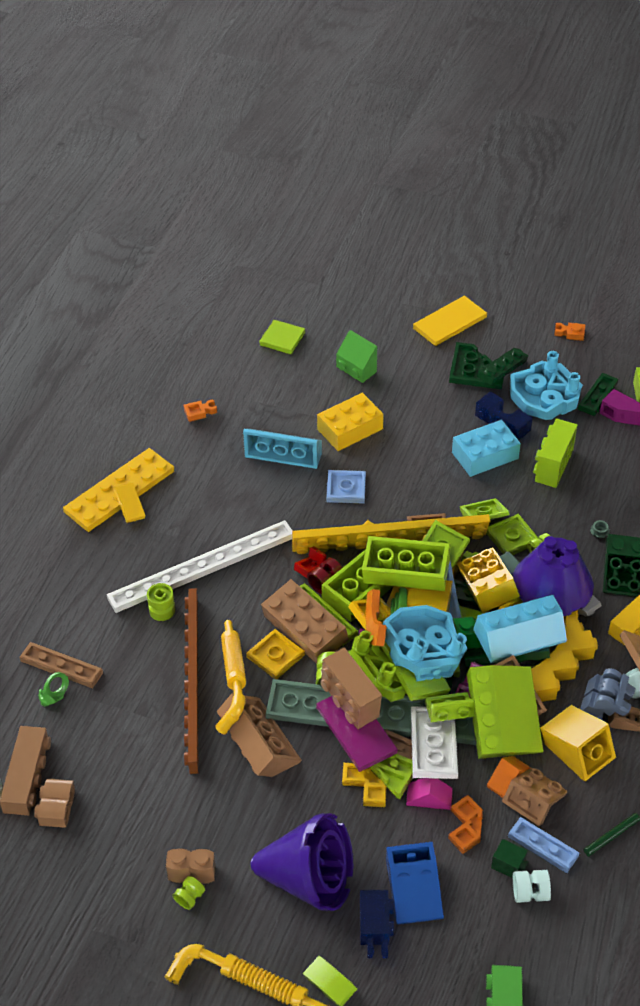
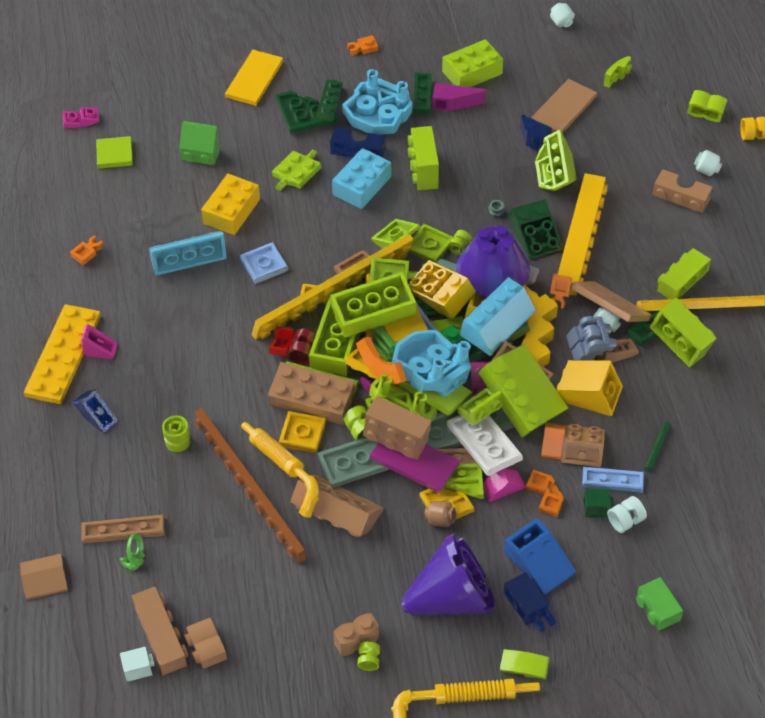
camera: 30 degrees left, 5 degrees up
white plate [107,520,292,613] -> none
yellow tile [114,482,146,523] -> none
none -> dark pink slope [62,107,99,128]
none -> clear blue slope [72,390,118,433]
none -> dark pink slope [81,324,118,359]
none -> lime plate [272,150,321,191]
none -> medium nougat head [425,500,456,528]
none -> orange plate [550,274,573,309]

